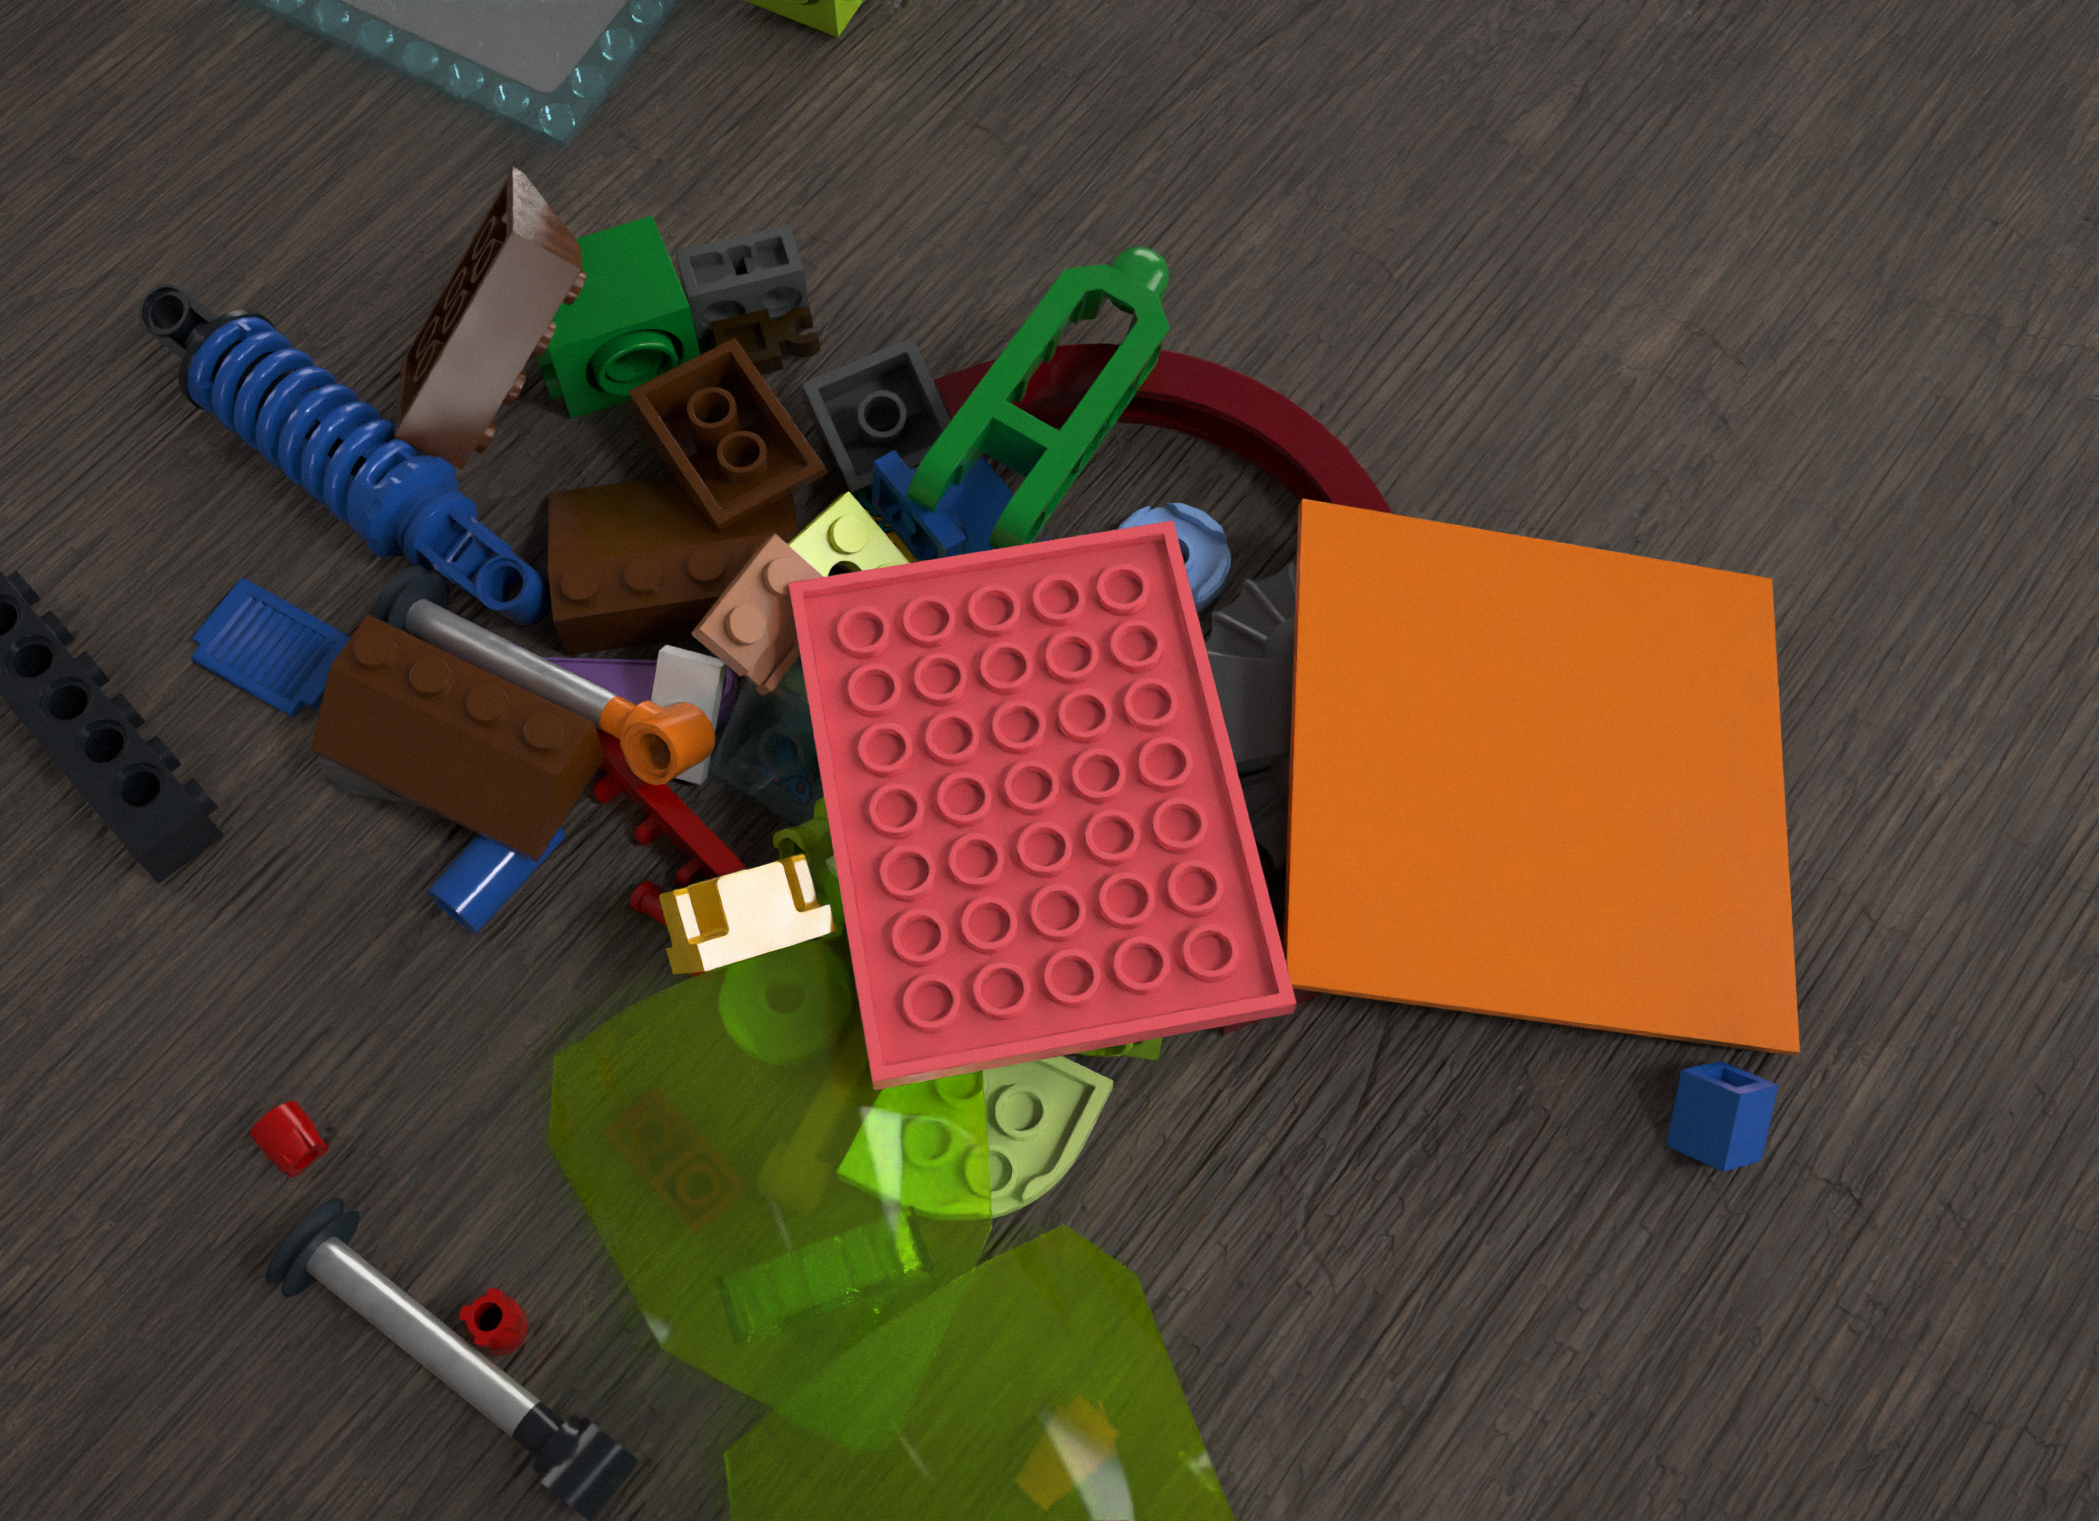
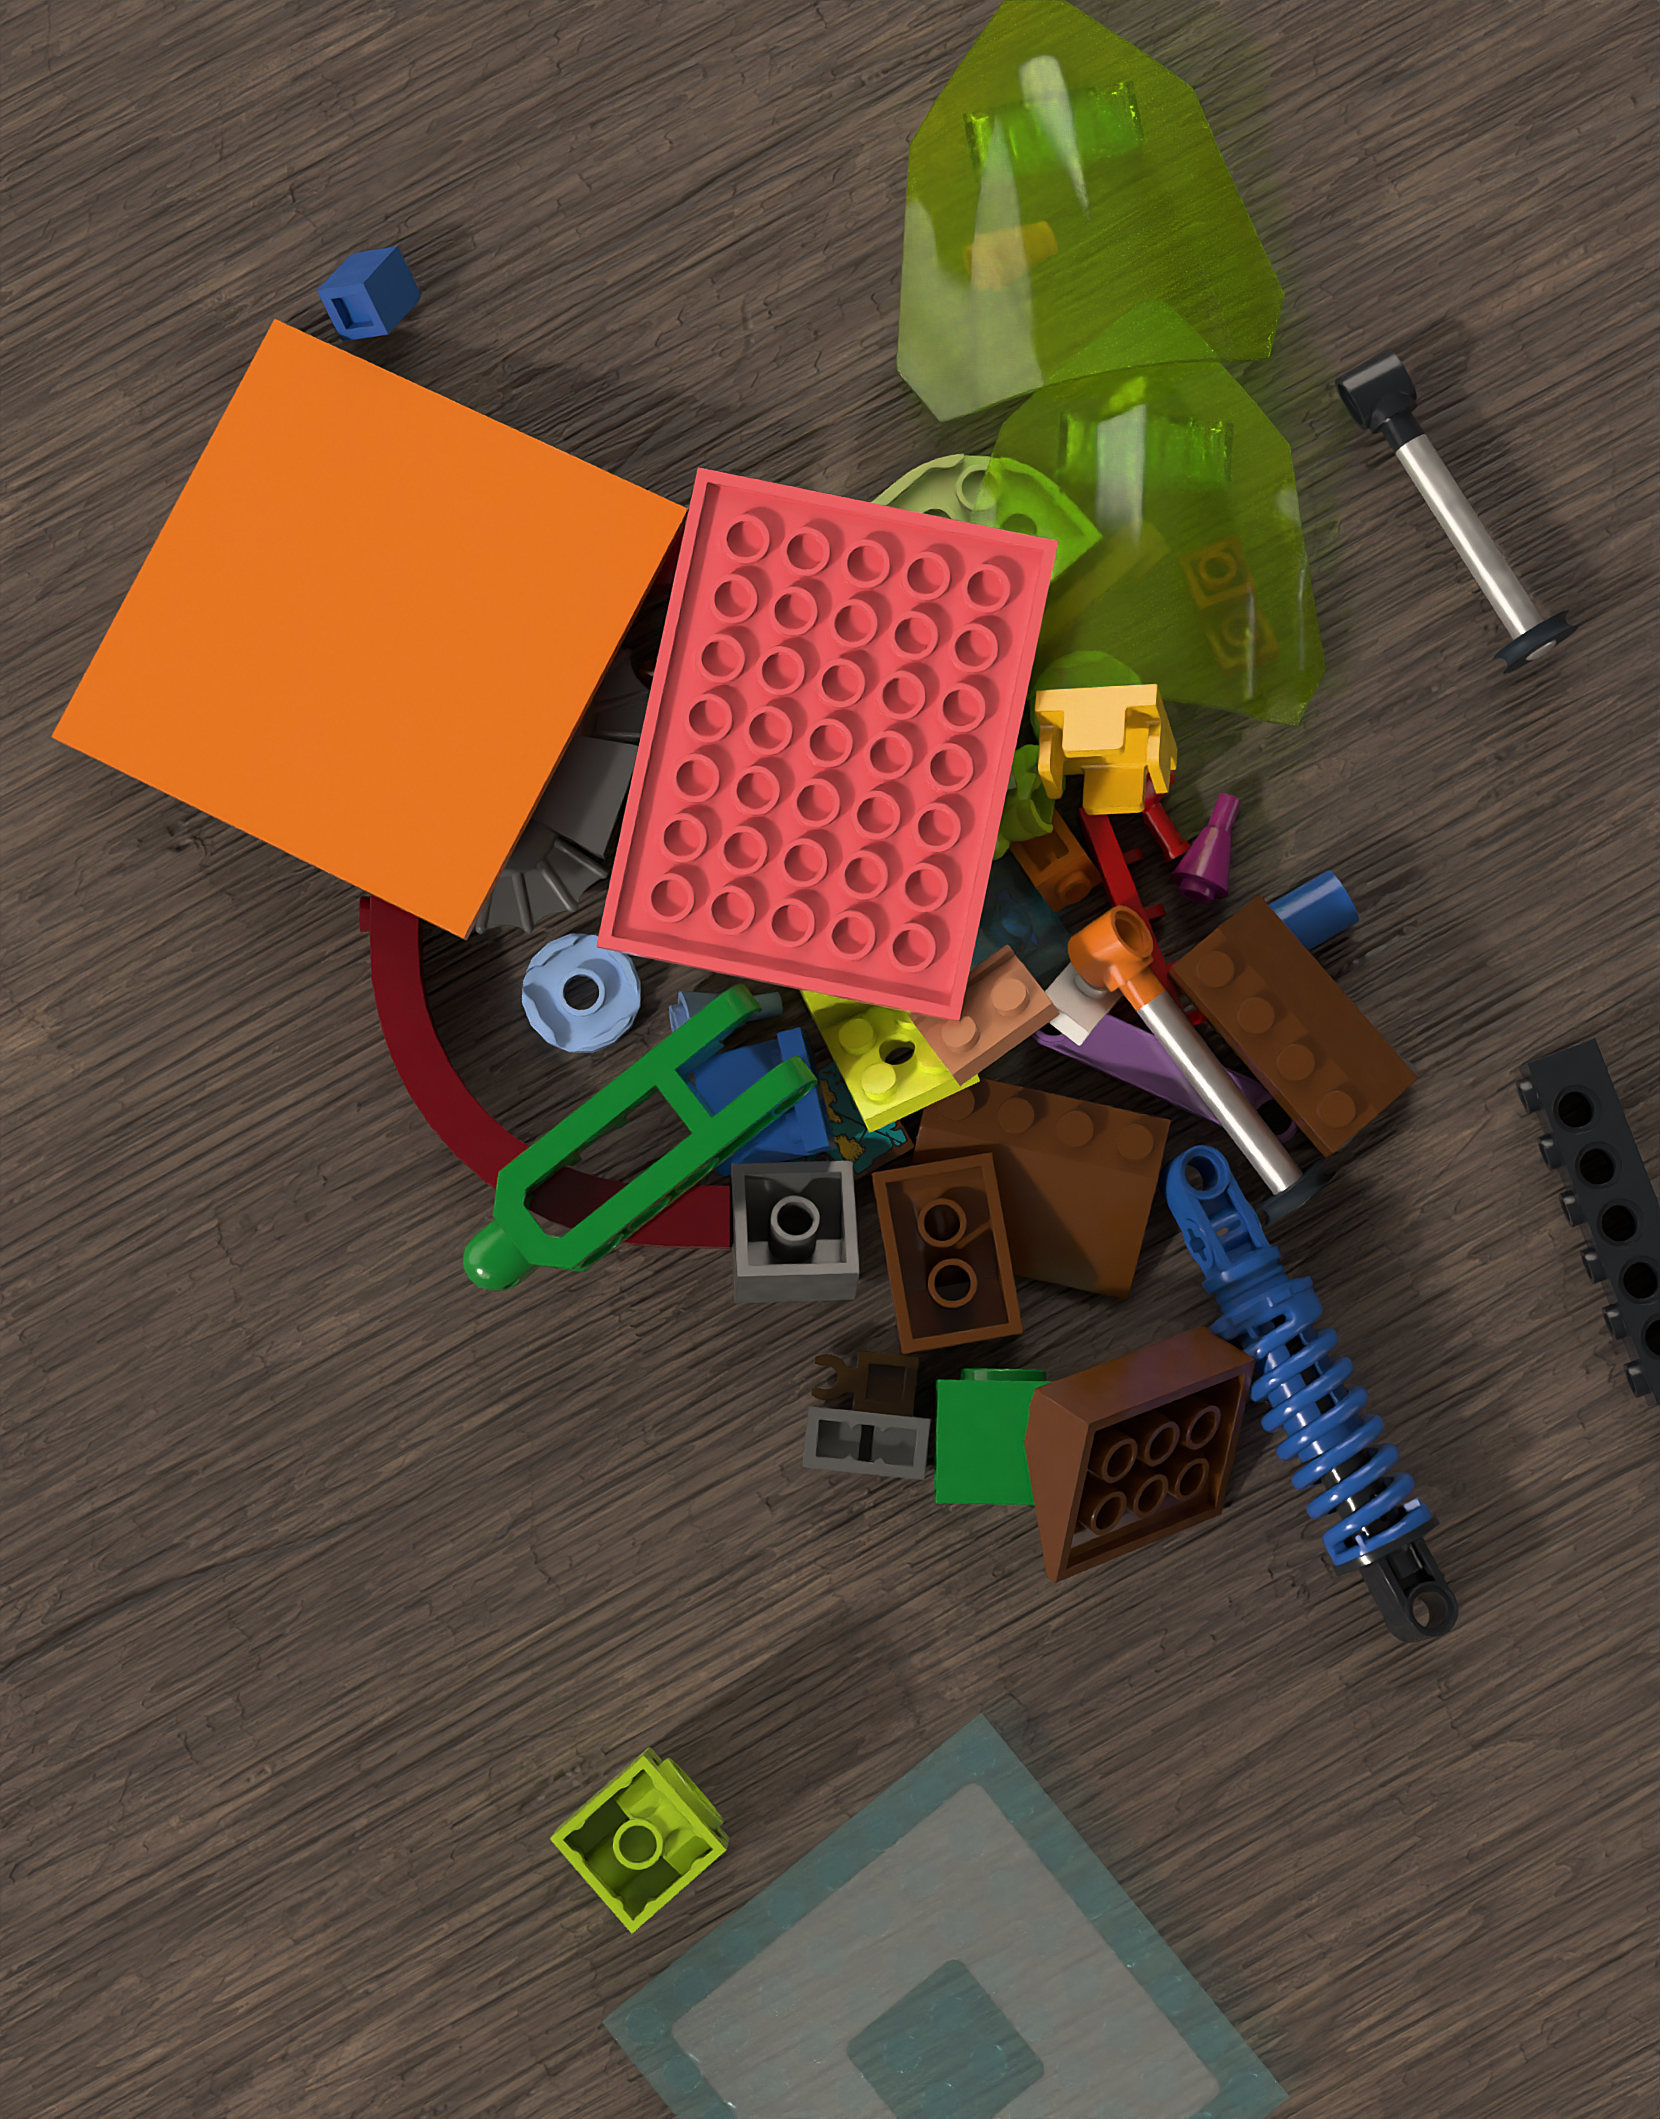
camera: 155 degrees left, 20 degrees up
blue window [191,577,351,717] -> none
red hose [250,1100,329,1178] -> none
red hose [459,1288,528,1356] -> none
none -> orange bracket [1009,807,1103,912]
none -> magenta cone [1171,793,1241,905]

